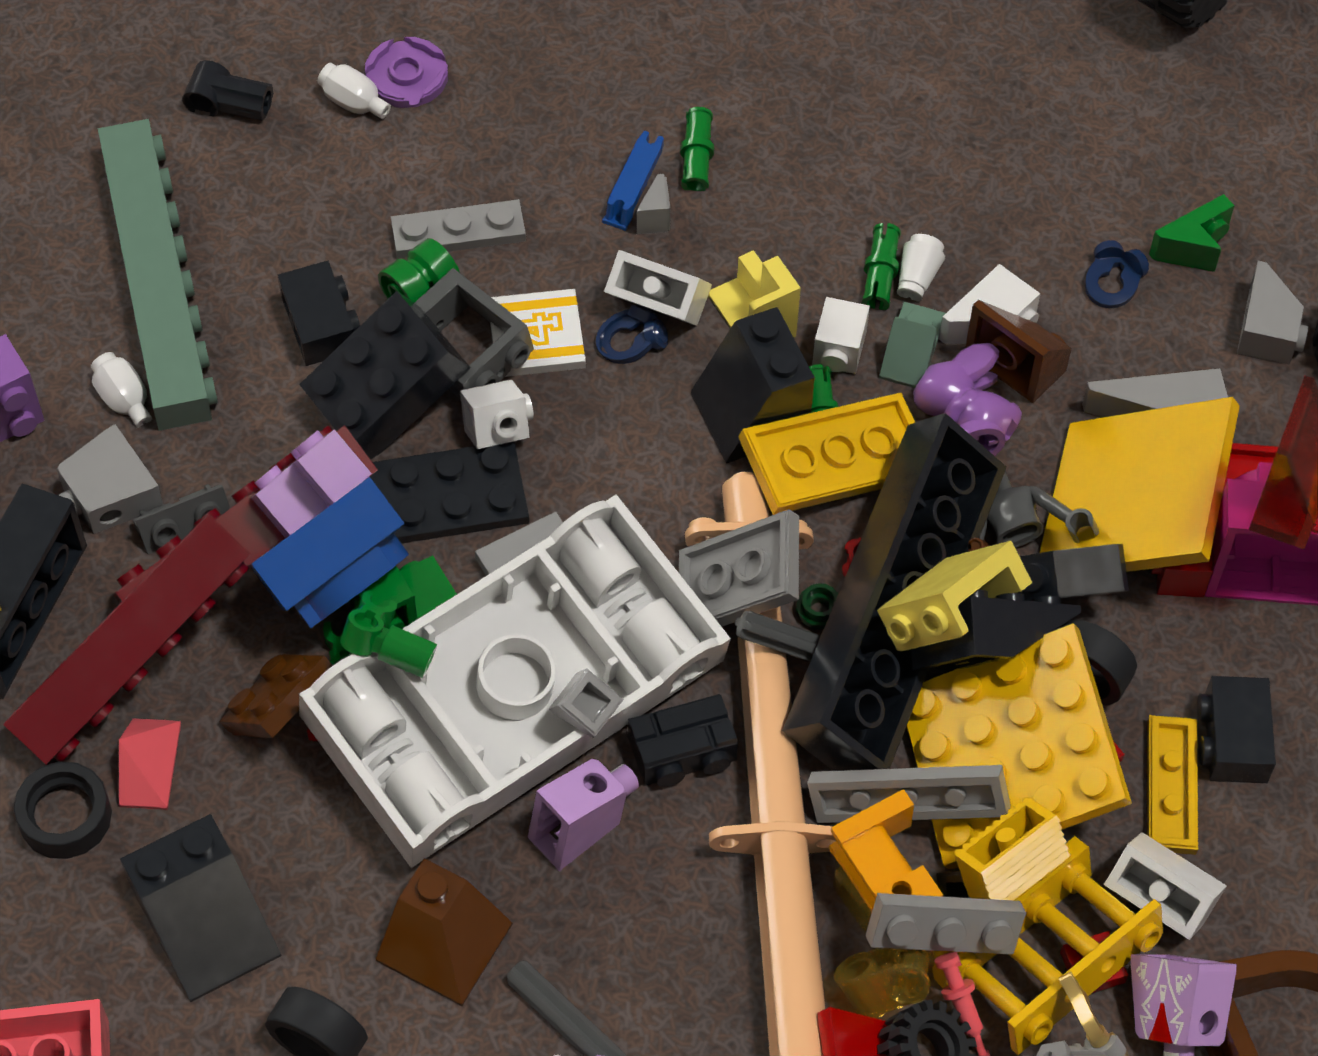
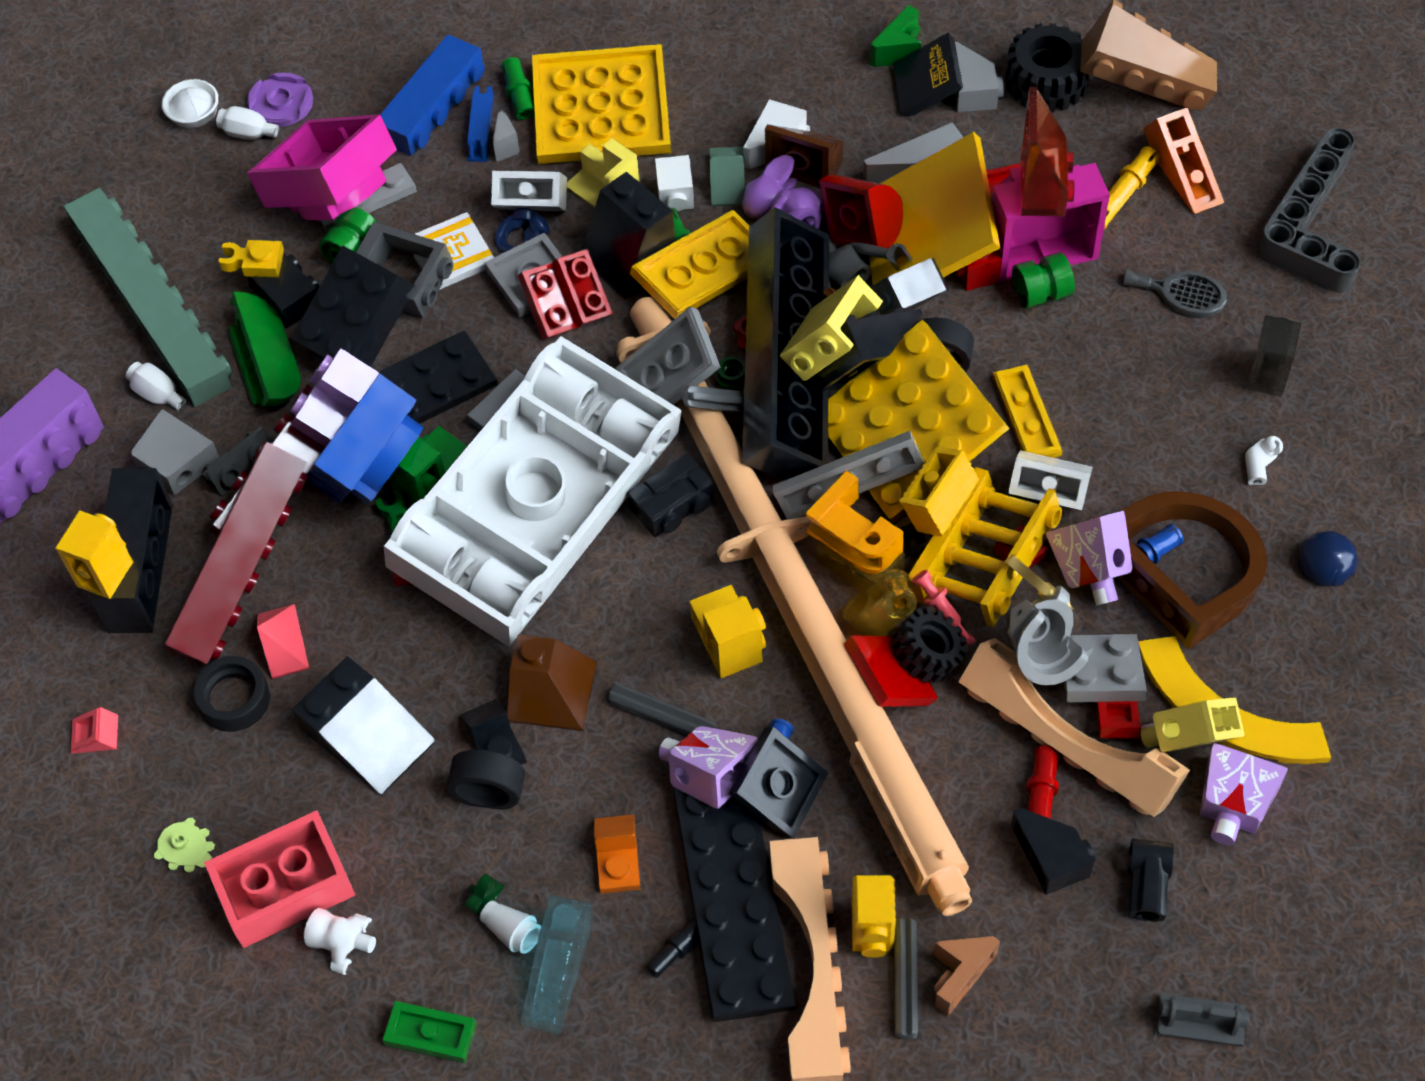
camera: 15 degrees left, 0 degrees up
black piece [182,60,274,121] -> none
reddish brown plate [219,654,333,738] -> none
green bar [340,590,437,678] -> none
white brick [460,379,534,449] -> none
lavender torso [528,759,639,871] -> none
light grey slope [549,668,624,738] -> none
green pin [862,223,901,310] -> none
light grey plate [865,893,1026,954] -> none
white cone [897,234,945,302] -> none
dark blue piece [1085,240,1149,308] -> none
black brick [1197,676,1276,784] -> none
none -> white hat [162,79,218,128]
none -> yellow plate [218,240,284,277]
none -> green brick [228,292,301,407]
none -> dark pink container [247,114,397,220]
none -> blue brick [380,34,484,156]
none -> black slope [461,699,527,765]
none -> light grey plate [484,232,562,318]
none -> red slope [517,249,613,340]
none -> yellow plate [532,44,671,164]
none -> yellow brick [689,584,766,679]
none -> red brick [819,175,903,248]
none -> black tile [893,33,963,117]
none -> green wheel [1011,252,1075,309]
none -> blue pin [1136,524,1184,564]

